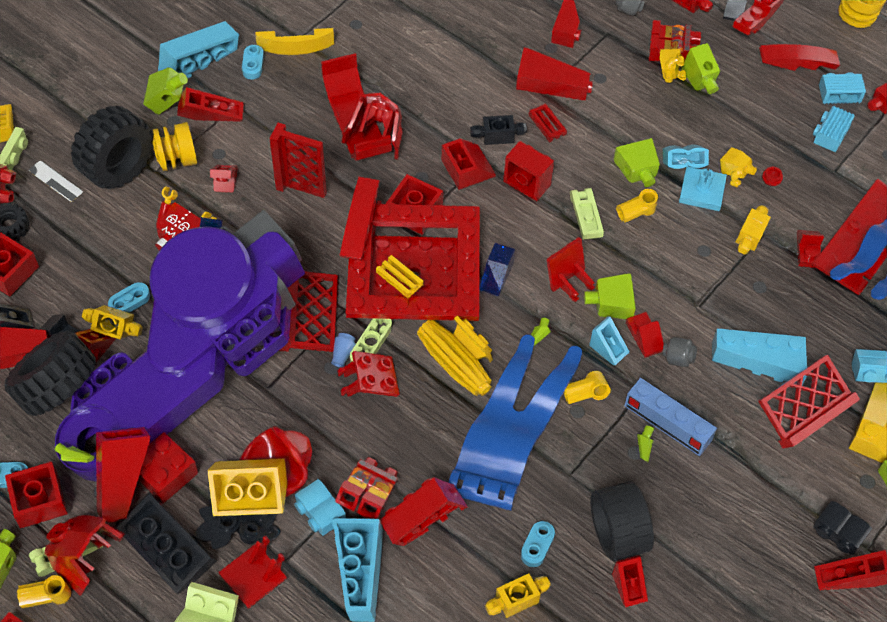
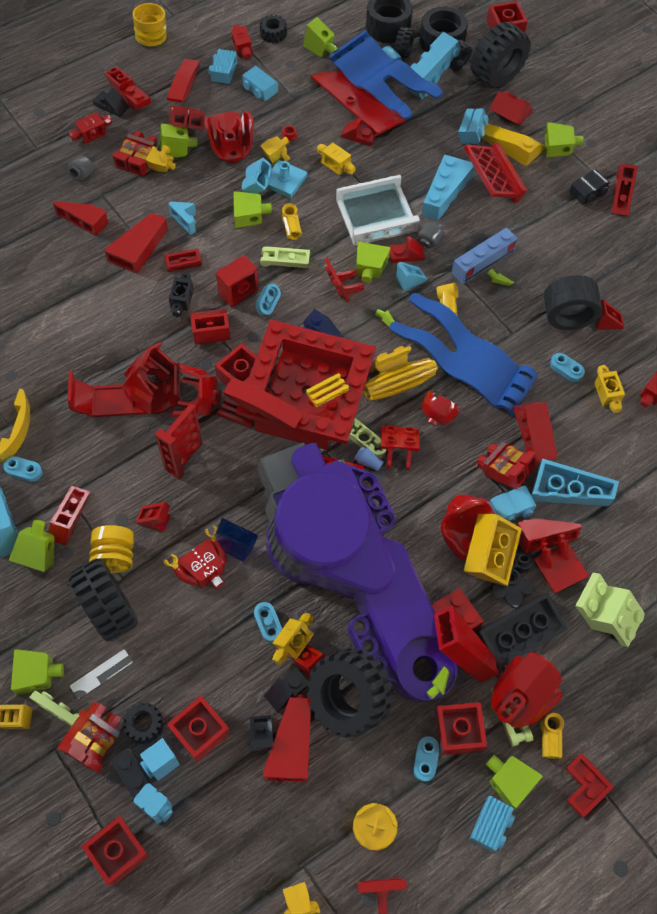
camera: 75 degrees left, 5 degrees up
none -> lime torso [11,650,64,695]
none -> medium azure slope [168,202,196,235]
none -> red hips [169,105,205,130]
none -> red piece [169,362,222,417]
none -> red piece [204,111,254,163]
none -> medium azure plate [255,283,281,316]
none -> panel [336,175,420,246]
none -> red cylinder [422,391,460,426]
none -> red slope [517,518,582,553]

